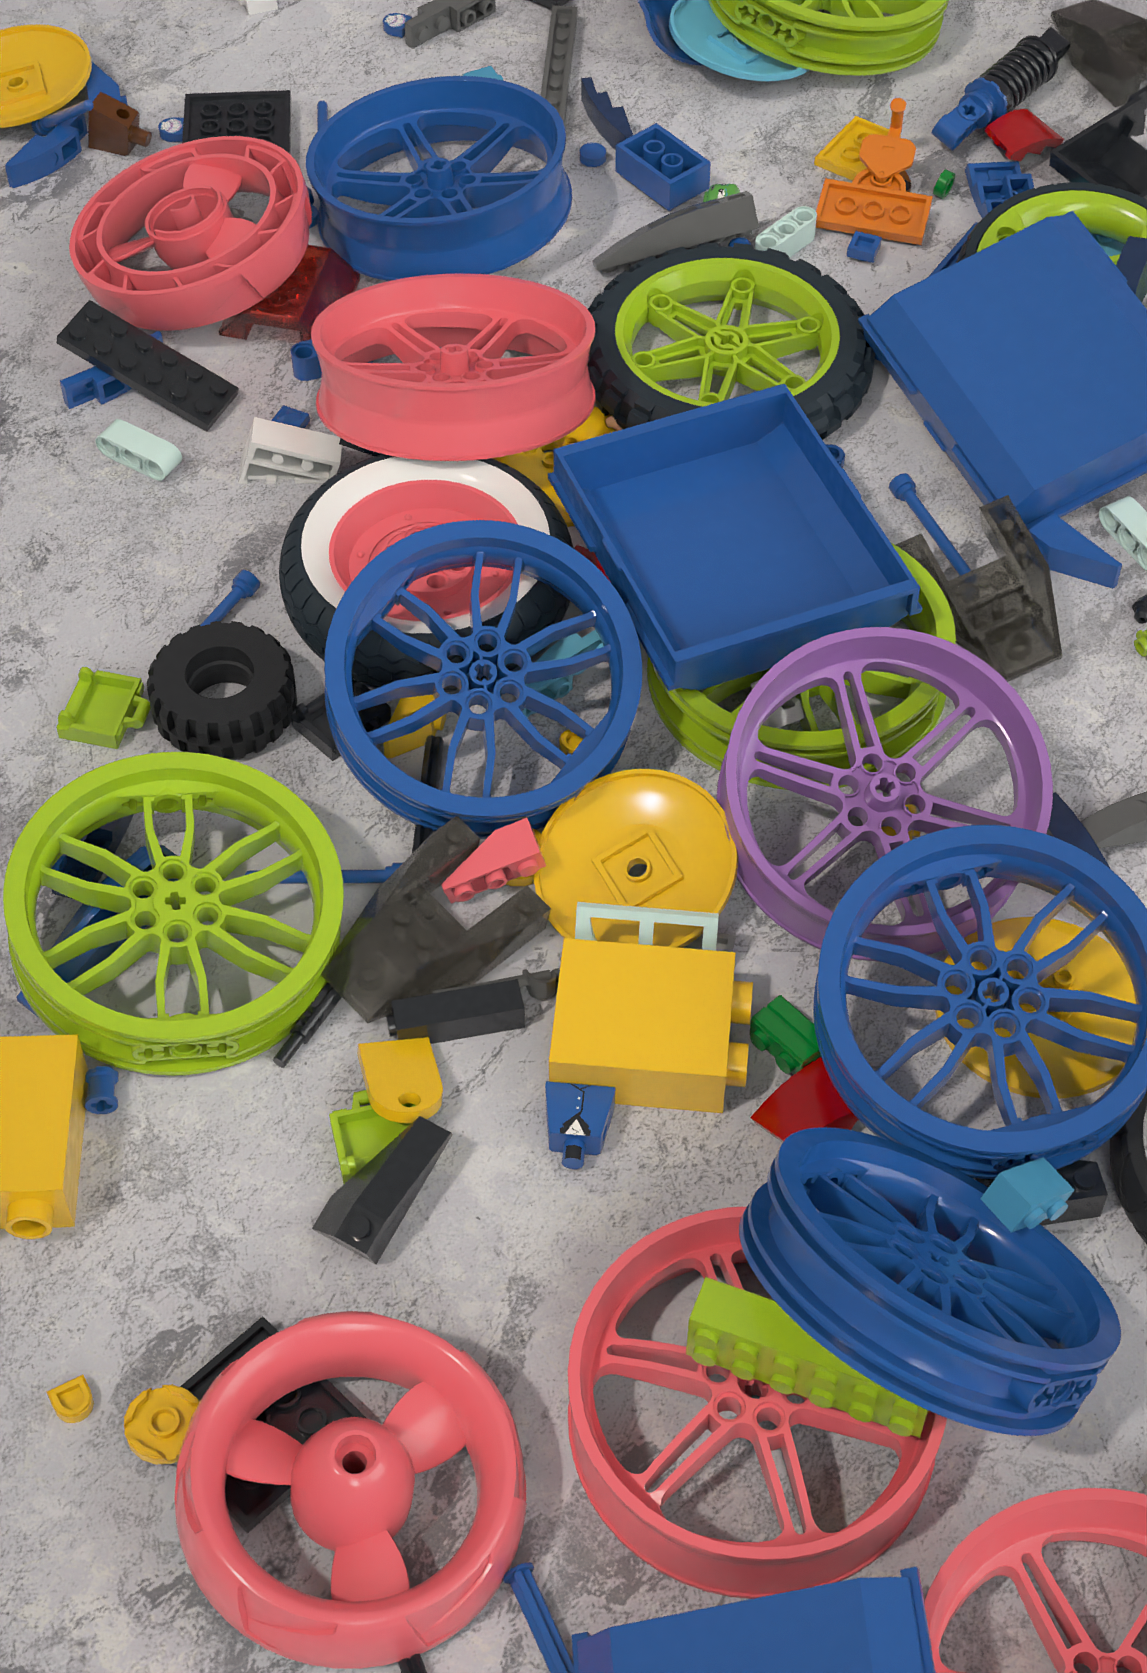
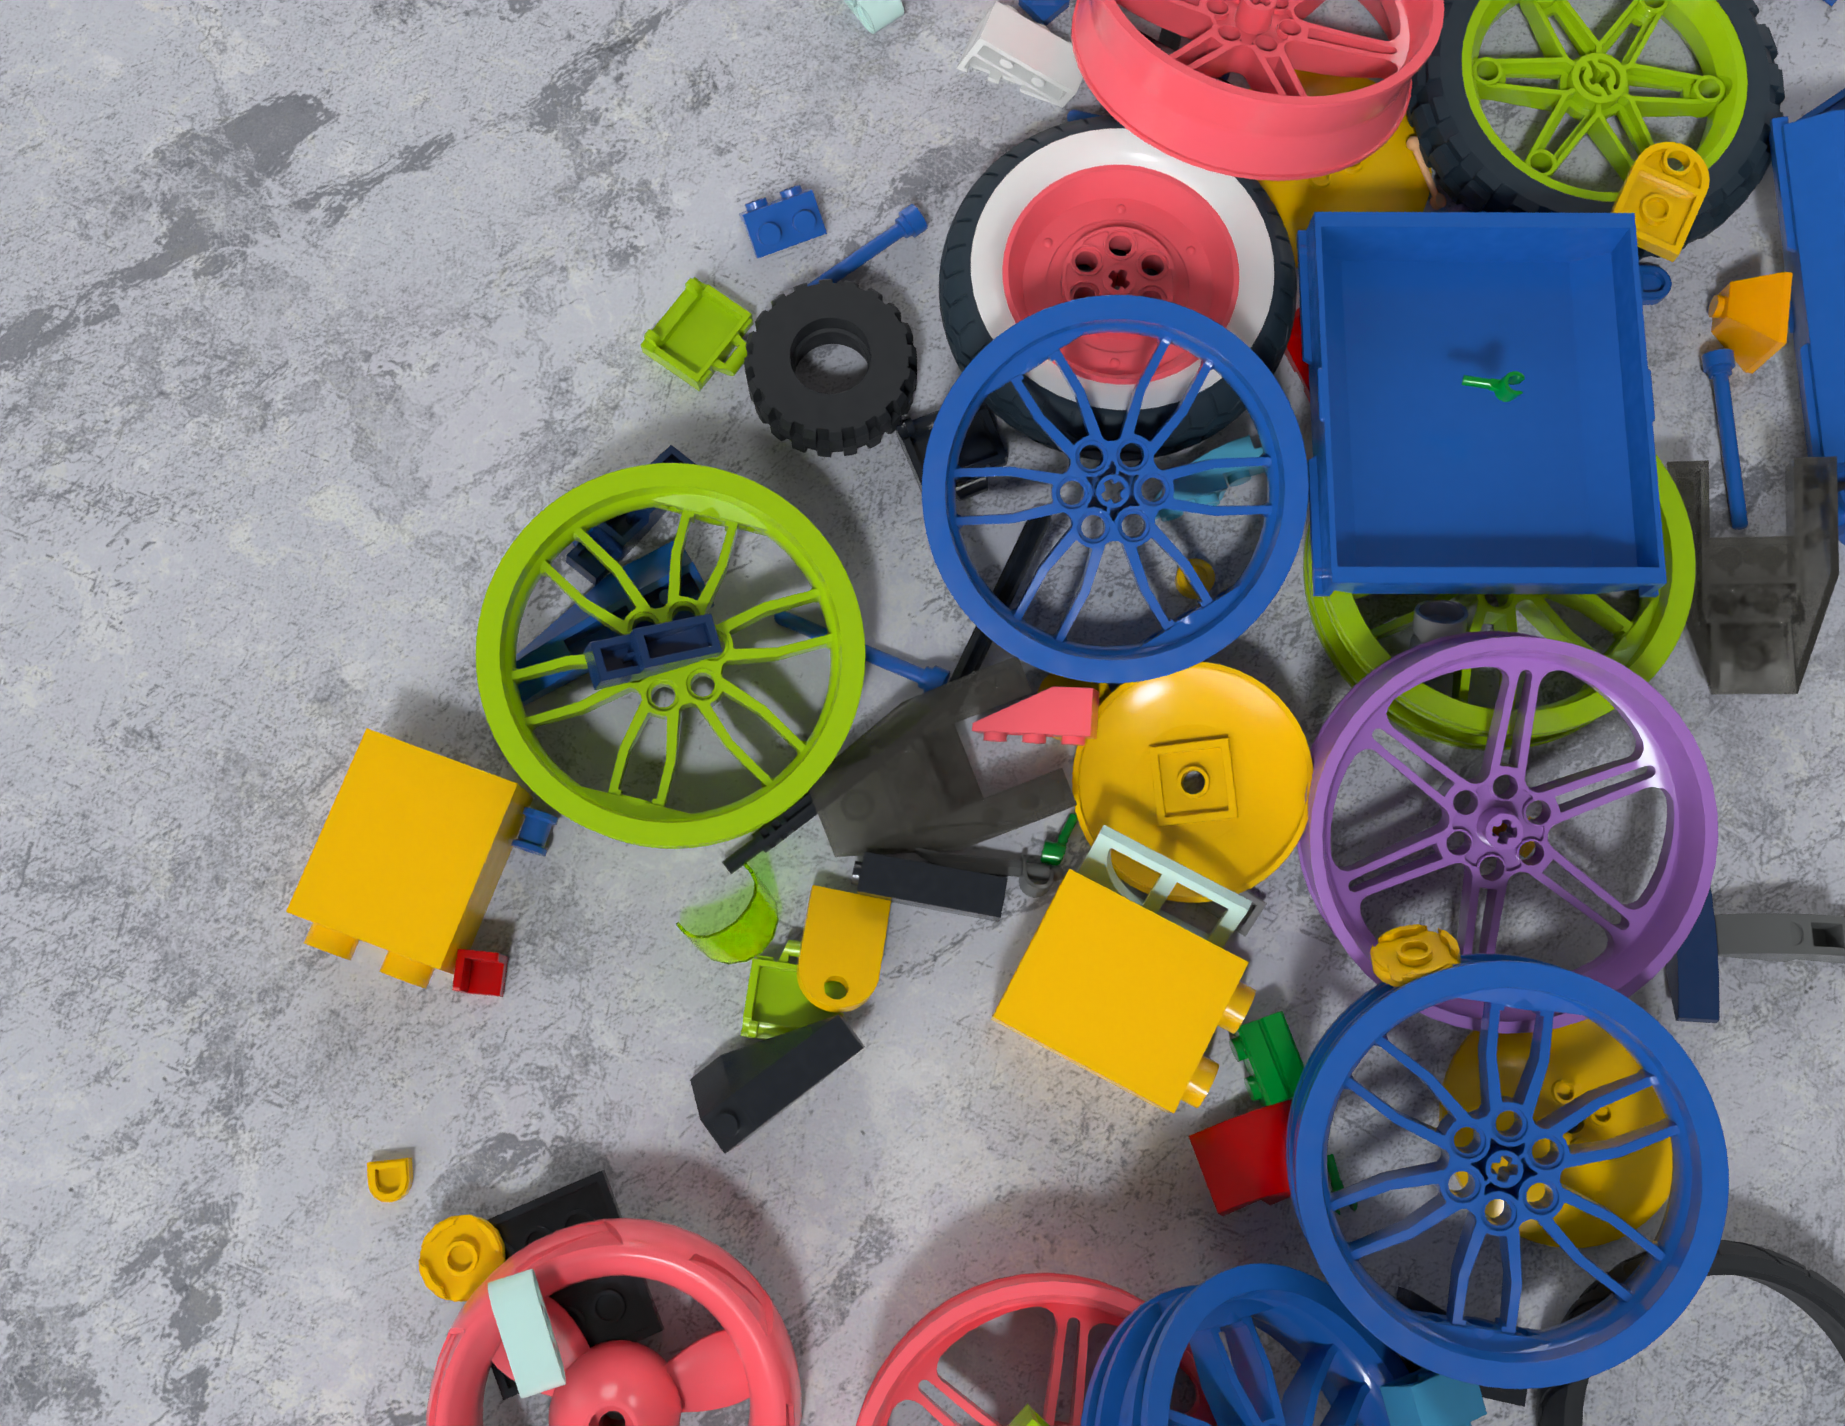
camera: 20 degrees right, 25 degrees up
yellow slope [383,695,447,759] -> none
blue torso [545,1081,615,1169] -> none
none -> red panel [452,949,509,997]
none -> light aqua beam [488,1269,566,1399]
none -> dark blue slope [584,613,723,690]
none -> clear neon green piece [676,862,779,965]
none -> blue bracket [739,185,827,259]
none -> green hand [1040,813,1078,865]
none -> yellow tile [1370,924,1461,987]
none -> green hand [1461,371,1525,402]
none -> yellow tile [1610,142,1710,262]
none -> light orange slope [1708,272,1793,374]

